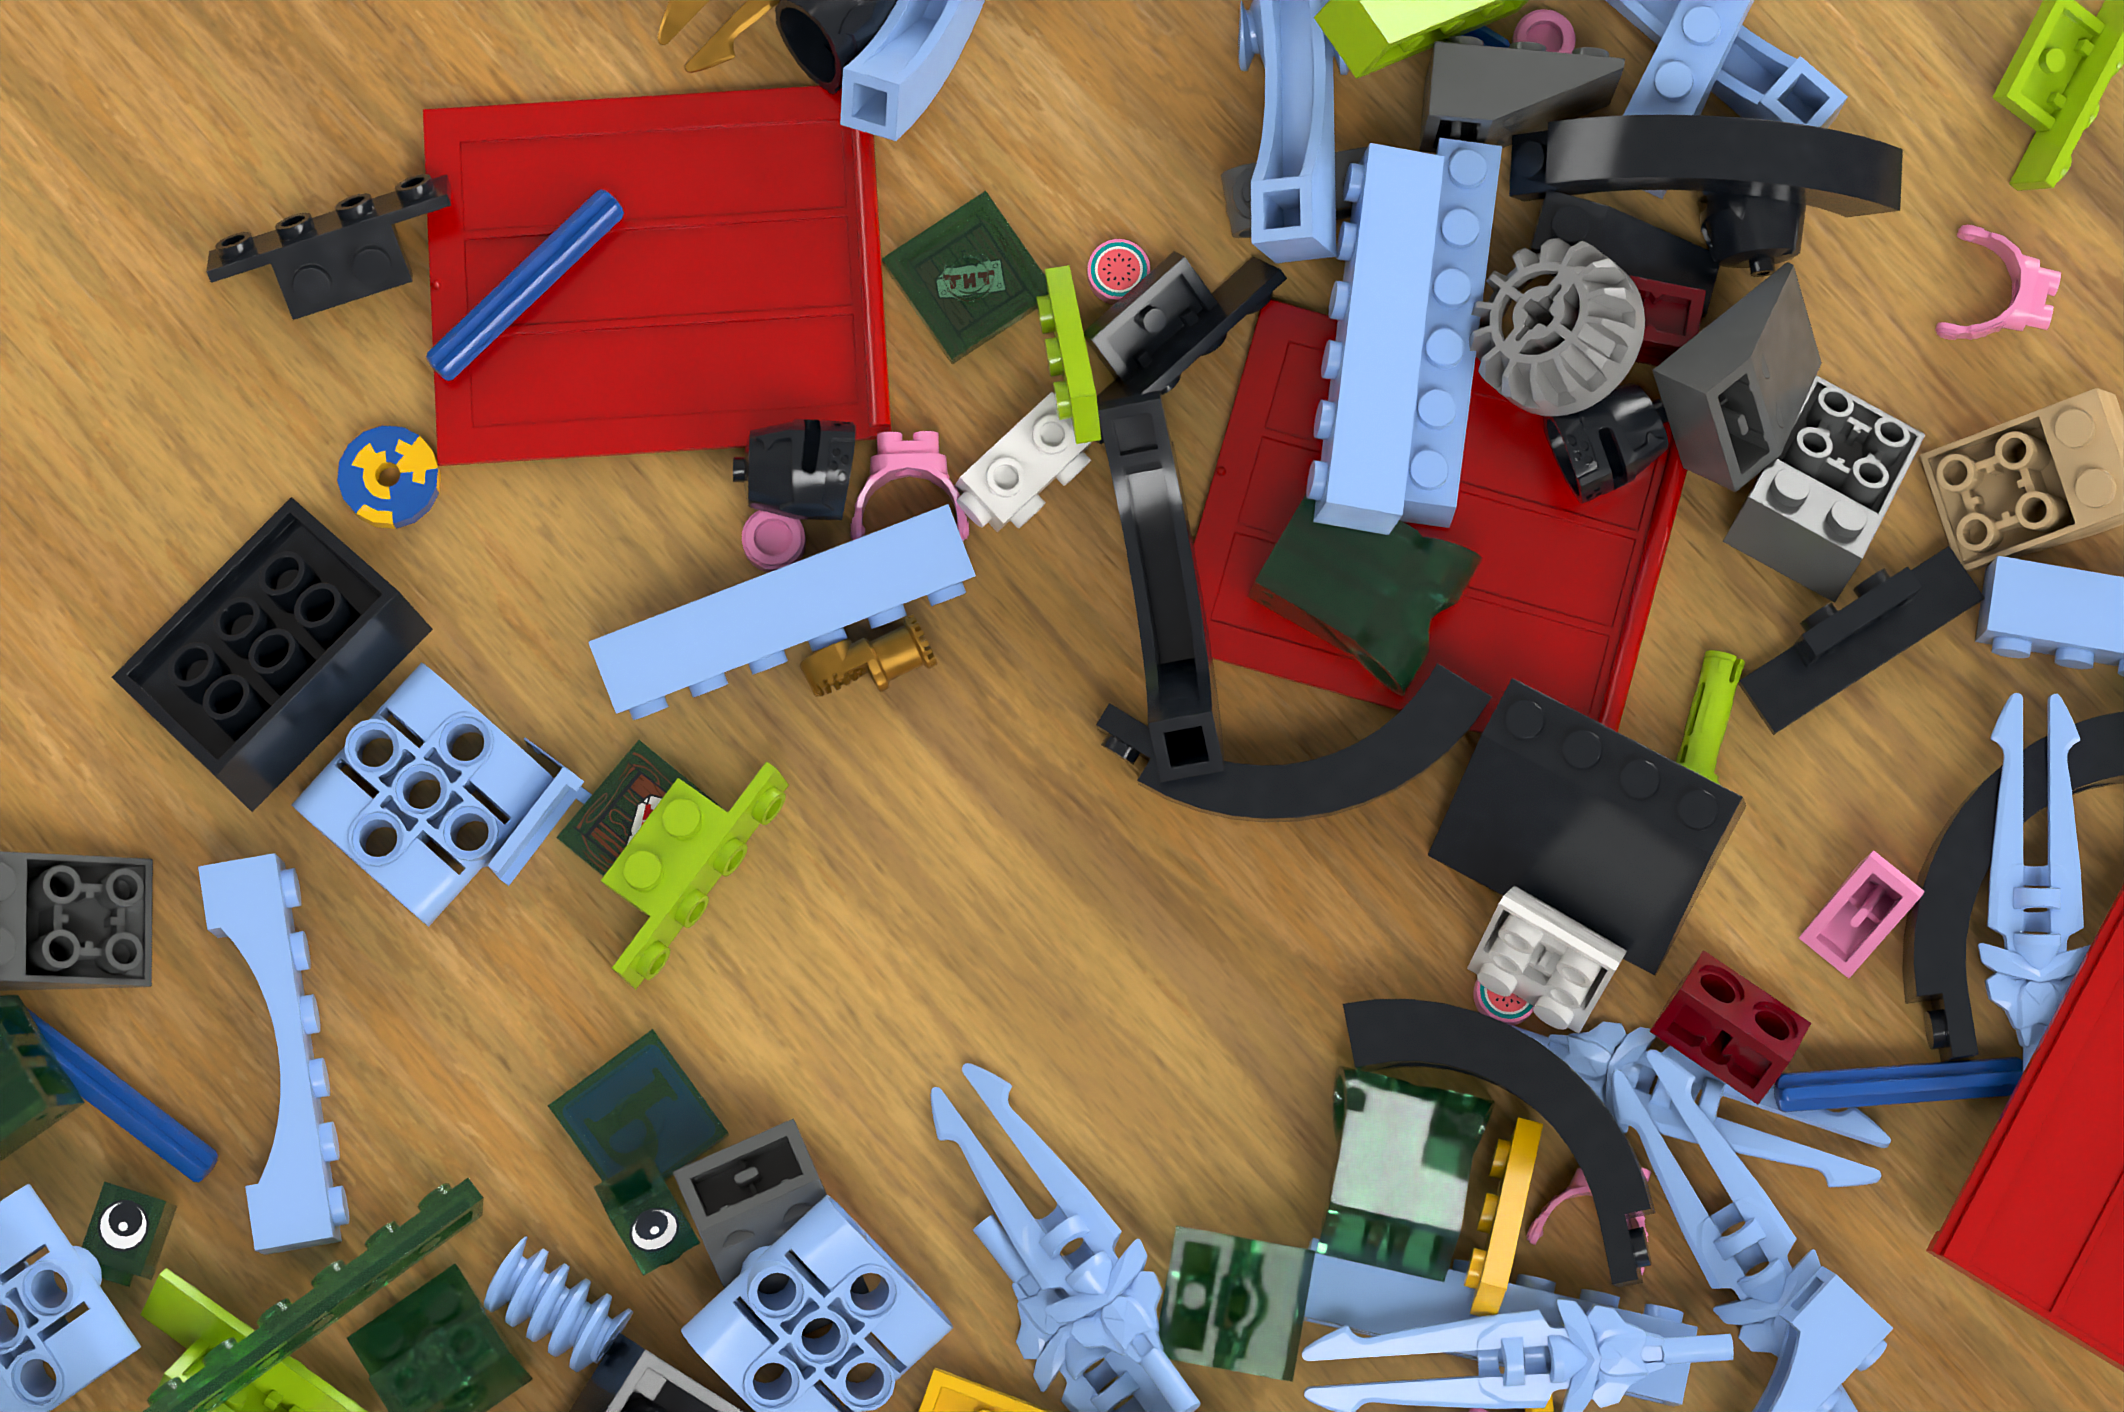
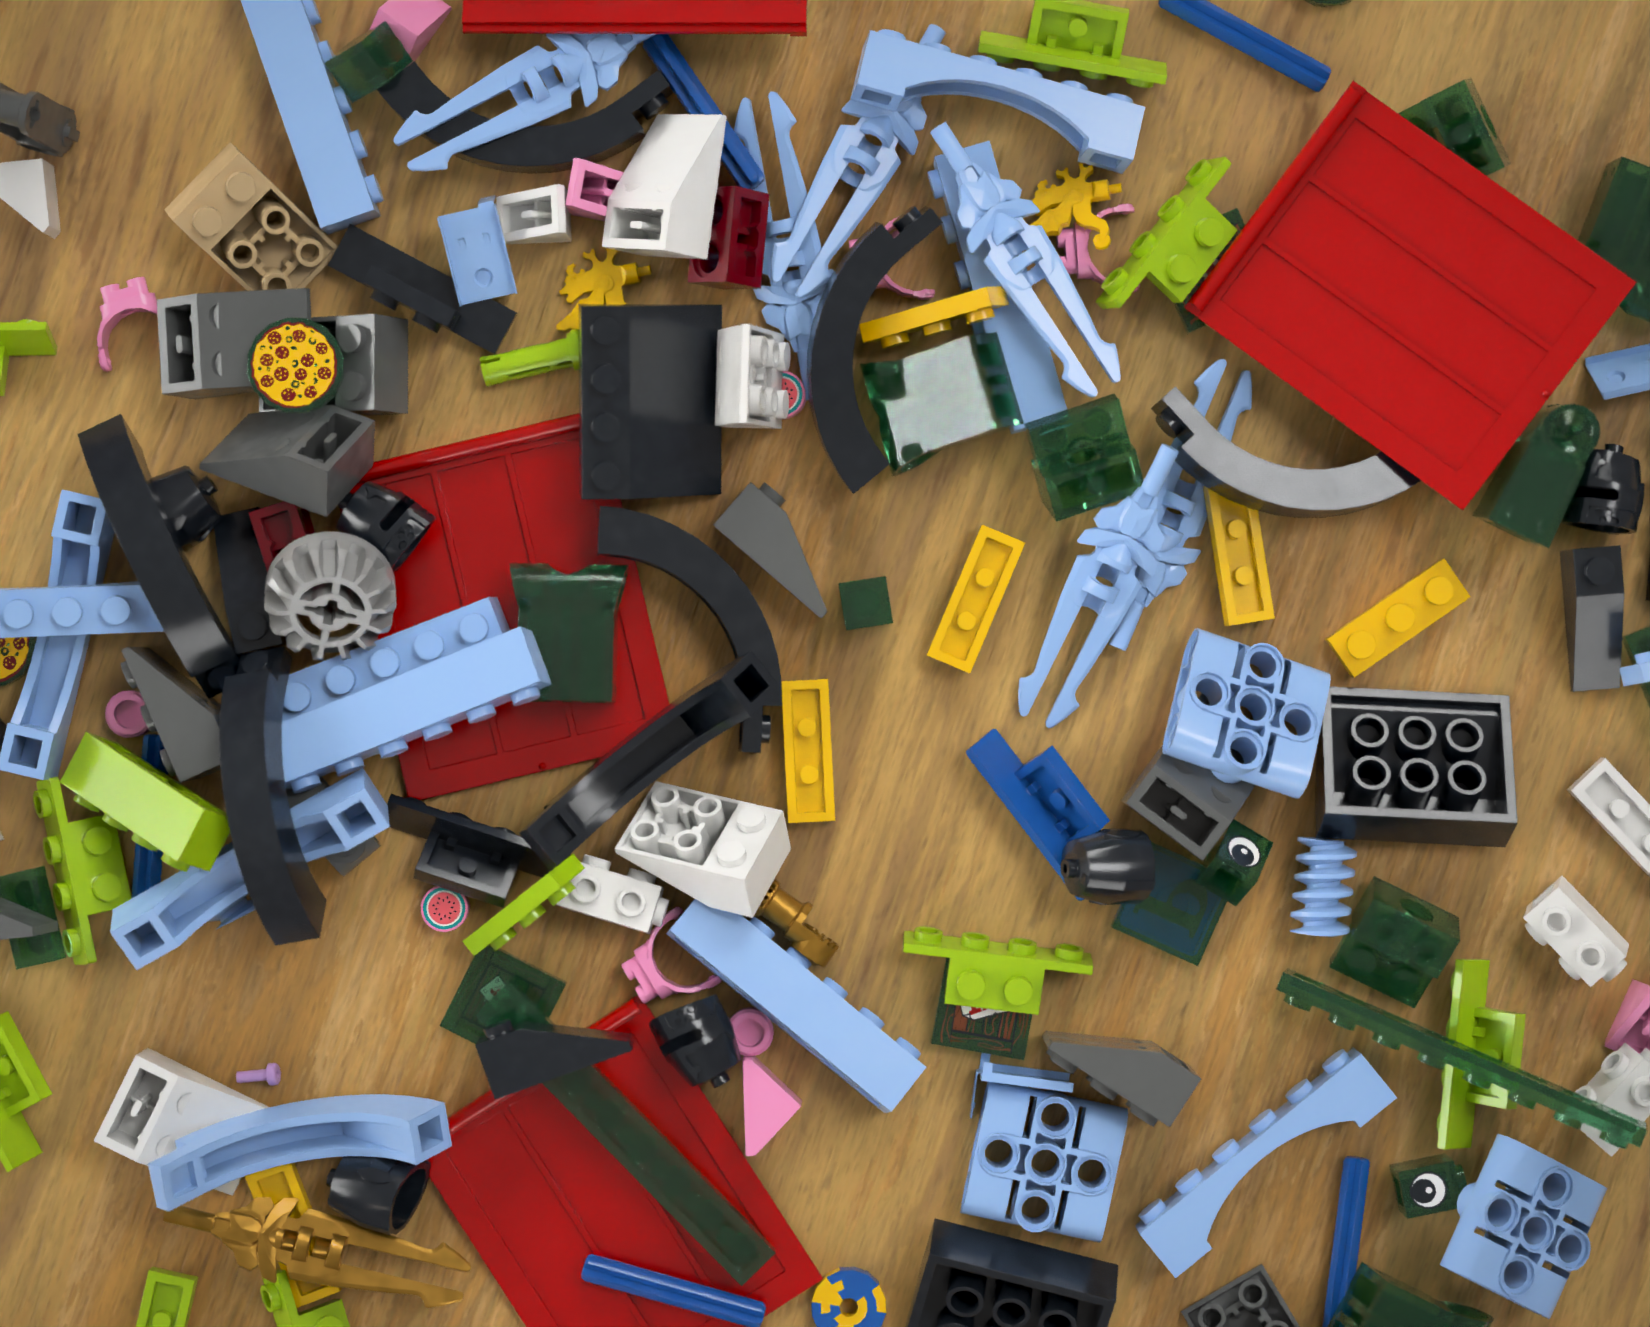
camera: 115 degrees left, 10 degrees up
none -> dark grey slope [157,288,315,400]
none -> black arch [219,646,327,945]
none -> tile [247,318,344,414]
none -> light blue piece [437,195,518,307]
none -> clear green plate [475,980,776,1286]
none -> black slope [475,1019,634,1099]
none -> white slope [496,184,572,244]
none -> yellow piece [556,248,652,332]
none -> white slope [602,114,727,259]
none -> white slope [615,781,791,918]
none -> dark grey slope [714,482,828,619]
none -> bright pink slope [743,1056,802,1156]
none -> yellow plate [782,679,835,823]
none -> clear green brick [838,576,893,631]
none -> yellow plate [926,525,1025,674]
none -> blue bracket [966,729,1110,901]
none -> dark grey slope [1042,1031,1201,1127]
none -> black helmet [1061,829,1155,905]

